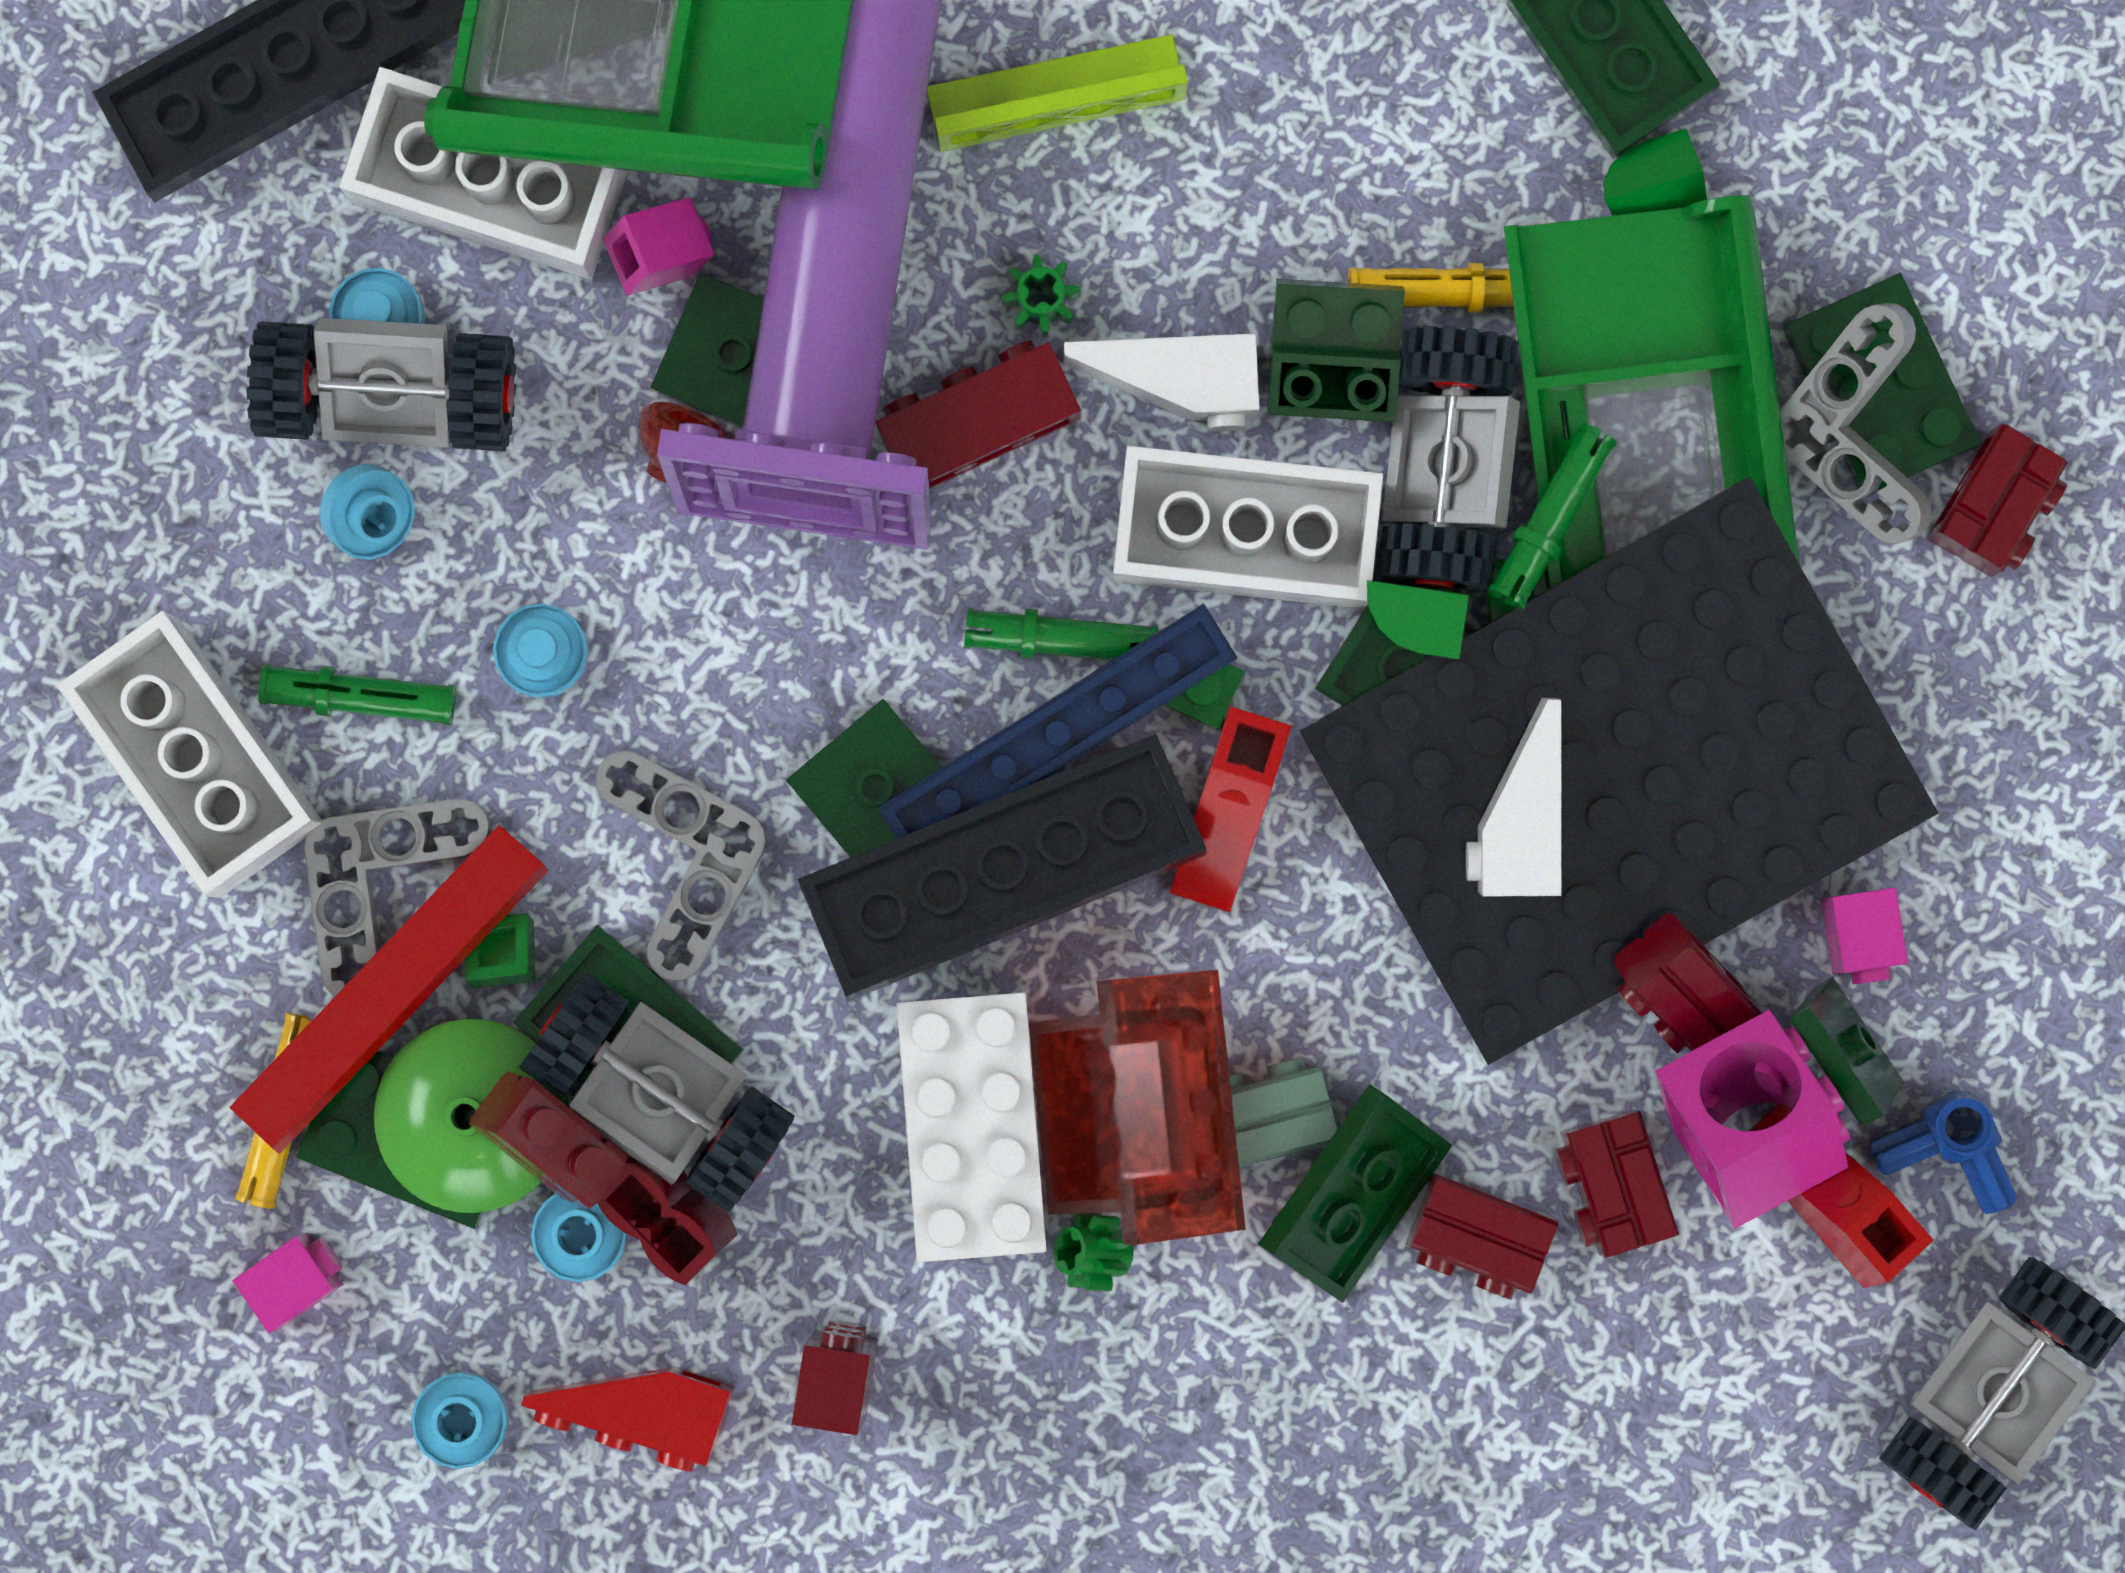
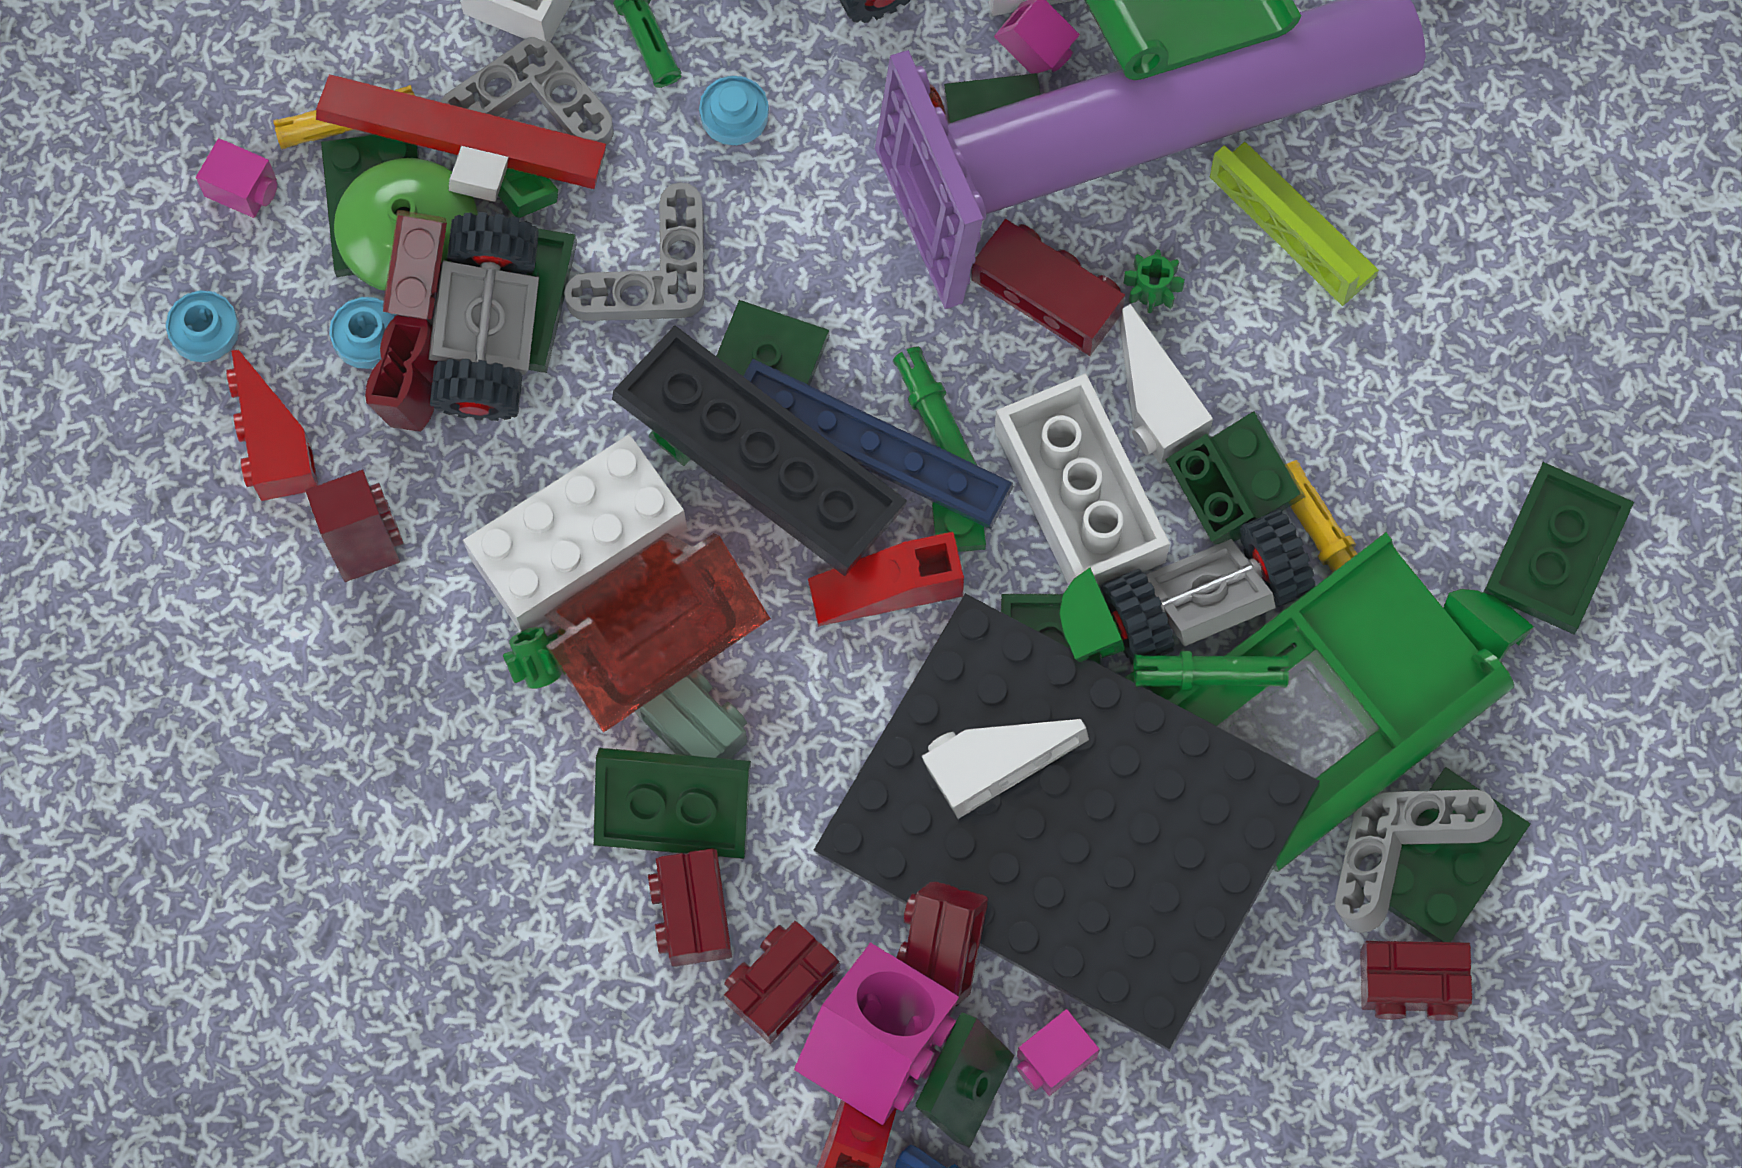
camera: 65 degrees right, 15 degrees down
none -> white tile [449,146,508,202]

